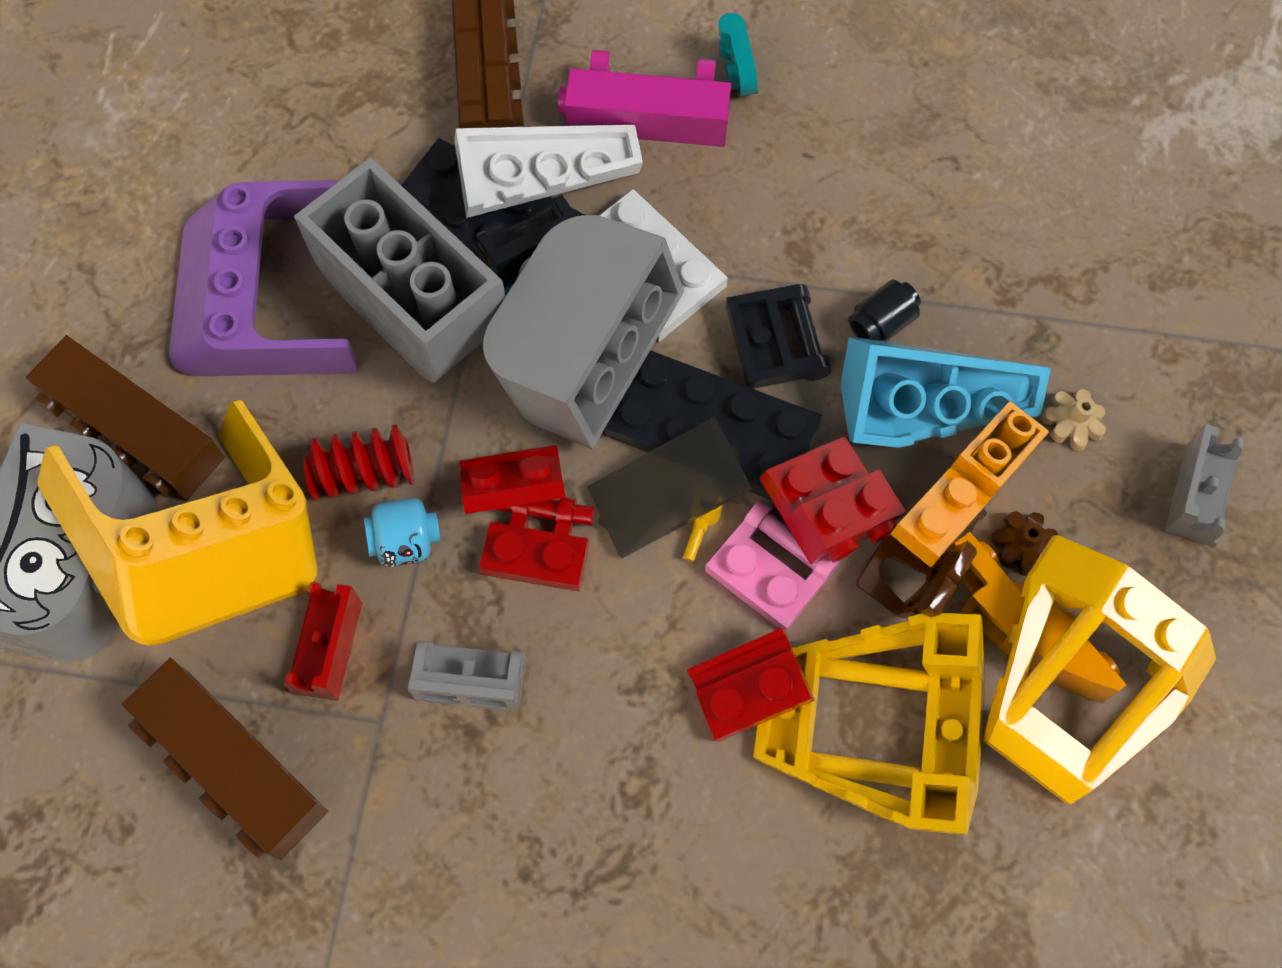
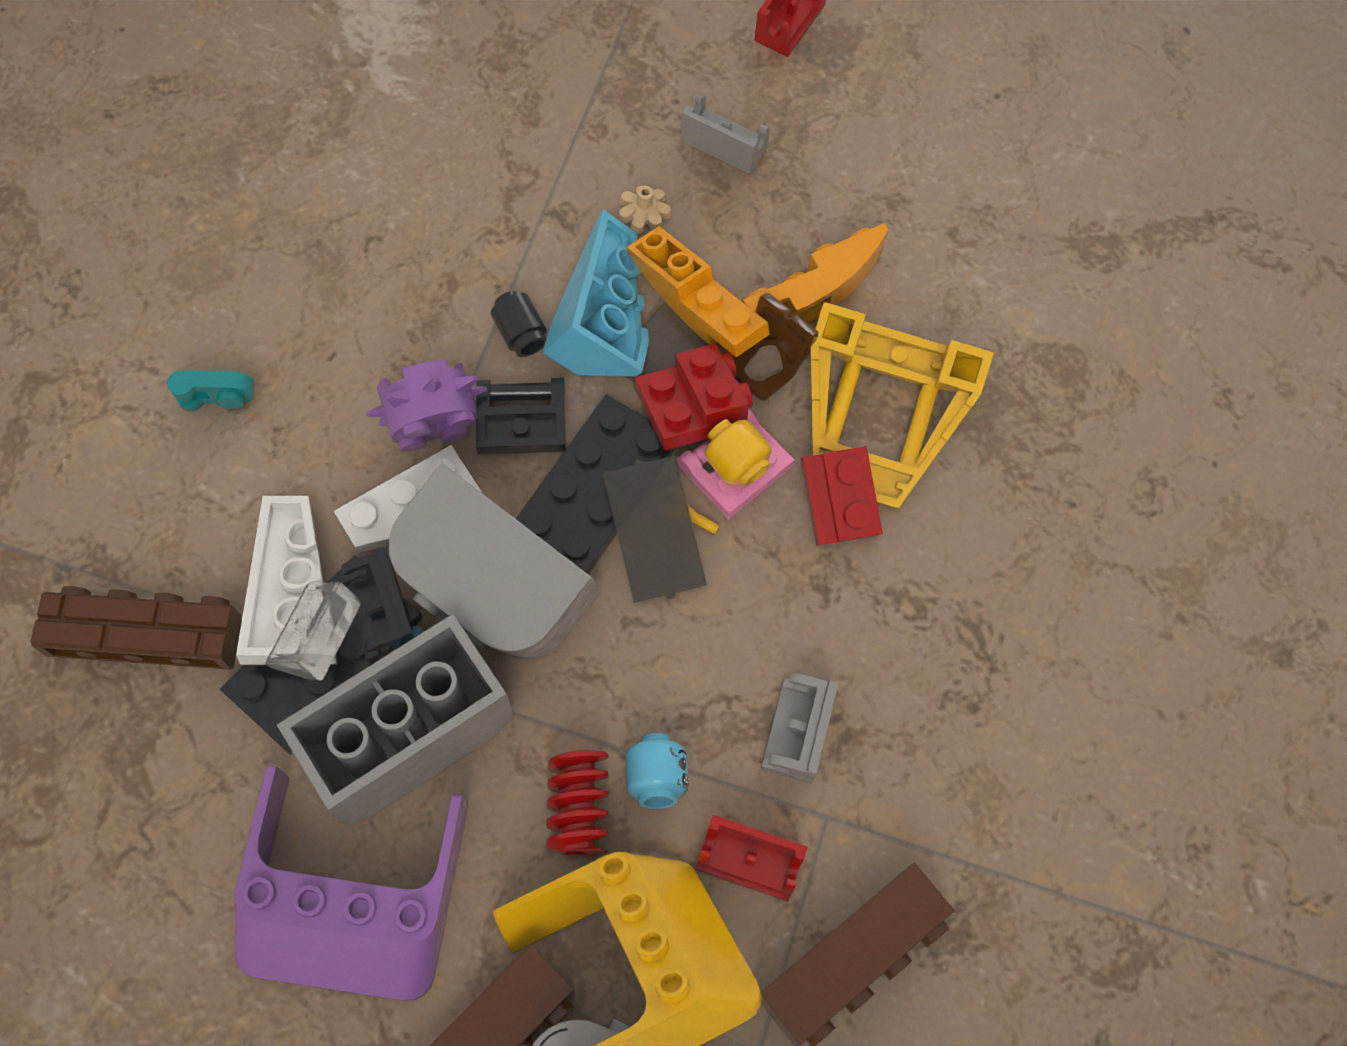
camera: 85 degrees left, 0 degrees up
red plate [460,445,566,514] -> none
red plate [479,497,595,592] -> none
dark pink brick [558,50,731,147] -> none
yellow windscreen [982,535,1216,804] -> none
reddish brown plant [991,511,1058,576] -> none
none -> clear slope [265,582,361,681]
none -> medium lavender brick [366,360,487,452]
none -> yellow head [705,419,772,487]

